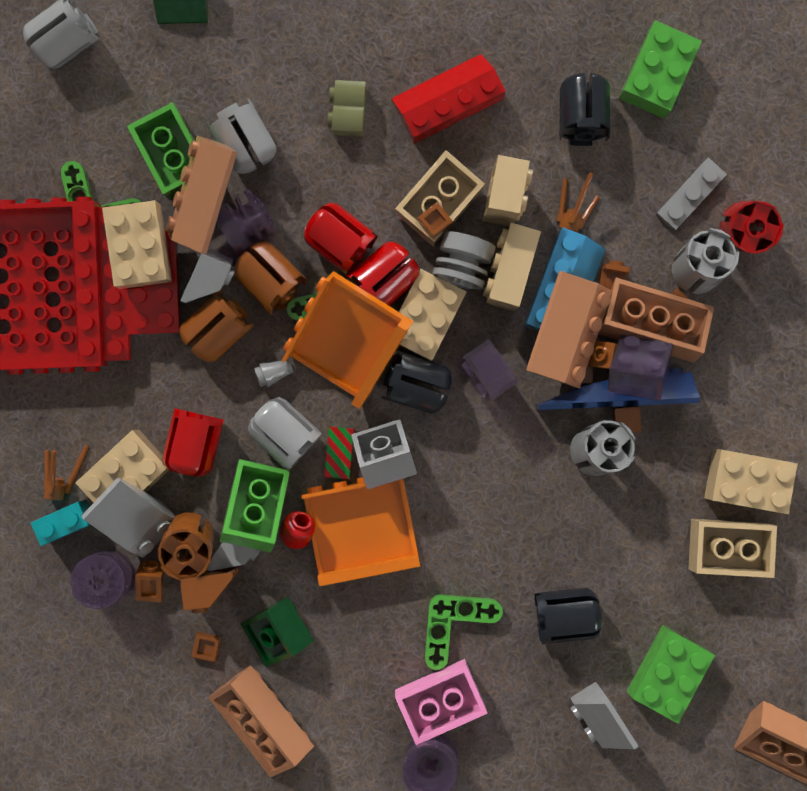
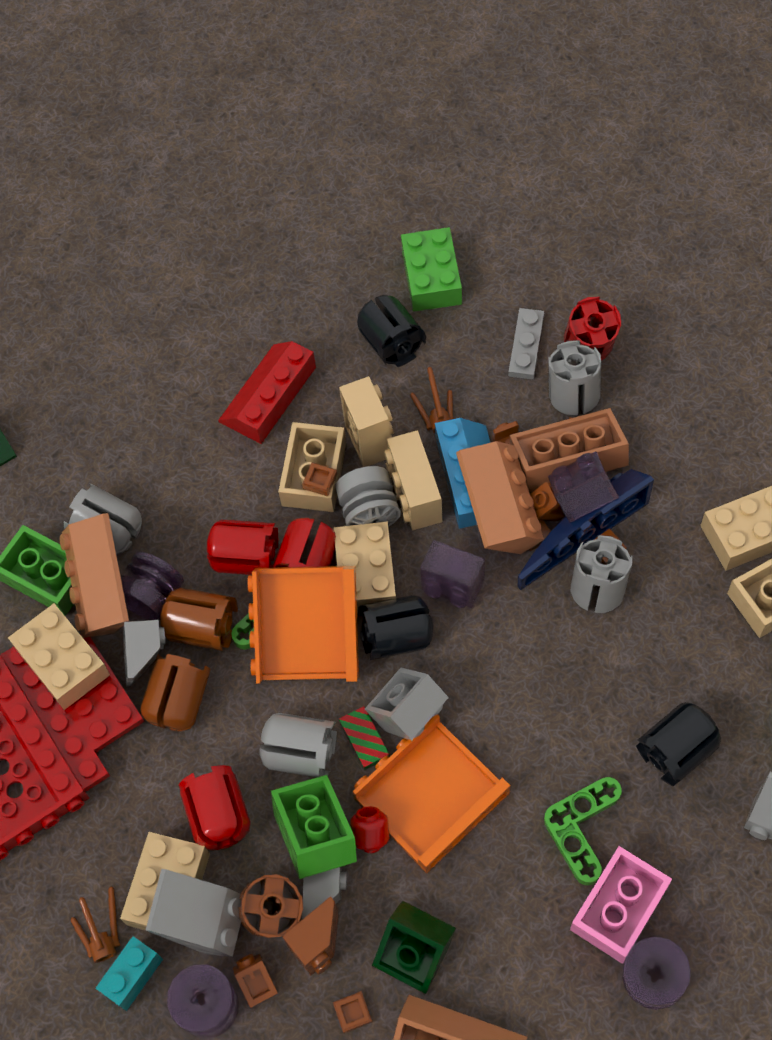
camera: 25 degrees left, 25 degrees down
light grey cone [254,359,293,387] -> none
olive brick [328,80,367,137] -> none

